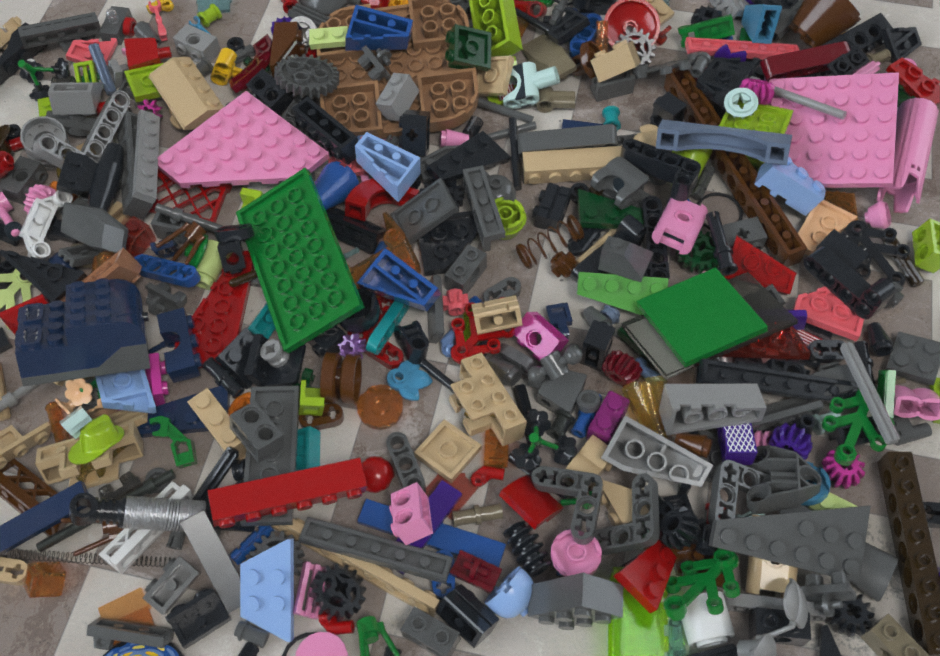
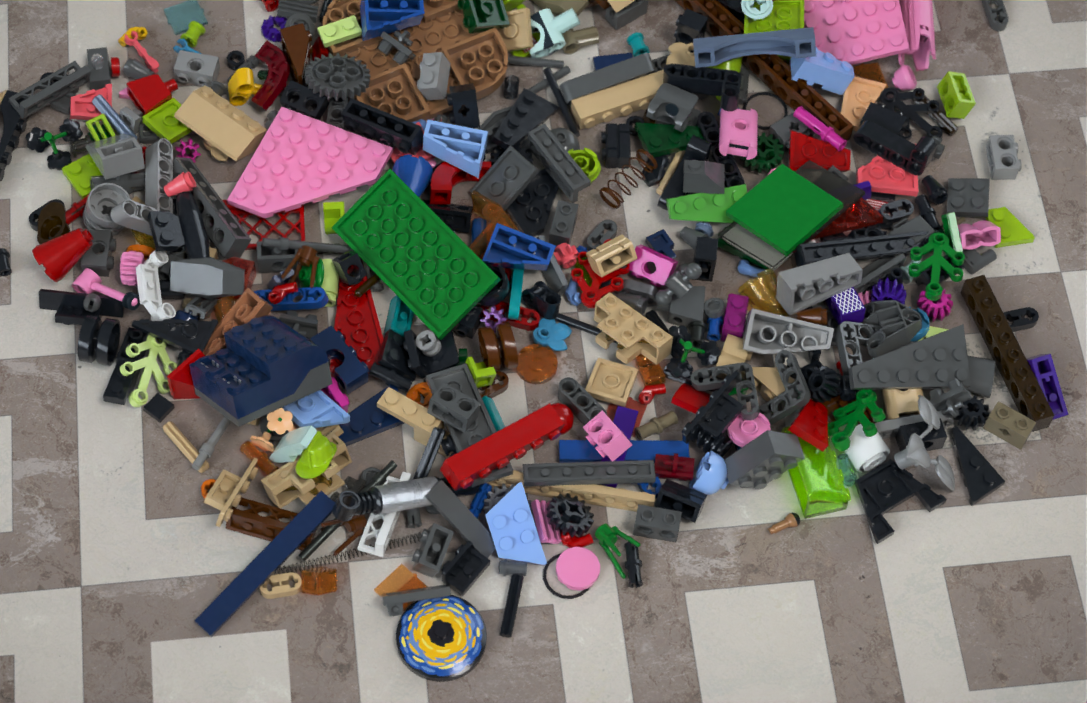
camera: 25 degrees left, 0 degrees up
light grey plate [132,109,160,204] -> none
green piece [149,416,198,469] -> none
black beam [214,223,255,242] -> none
bright pink cone [439,129,469,147] -> none
reddish brown gear [550,251,577,278] -> none
dark red gear [601,350,643,388] -> none
black pin [706,211,738,276] -> none
light grey axle [840,341,900,445] -> none
none -> coral cone [163,171,196,197]
none -> red arm [268,282,298,304]
none -> black bracket [682,370,744,444]
none -> dark pink pin [793,106,847,151]

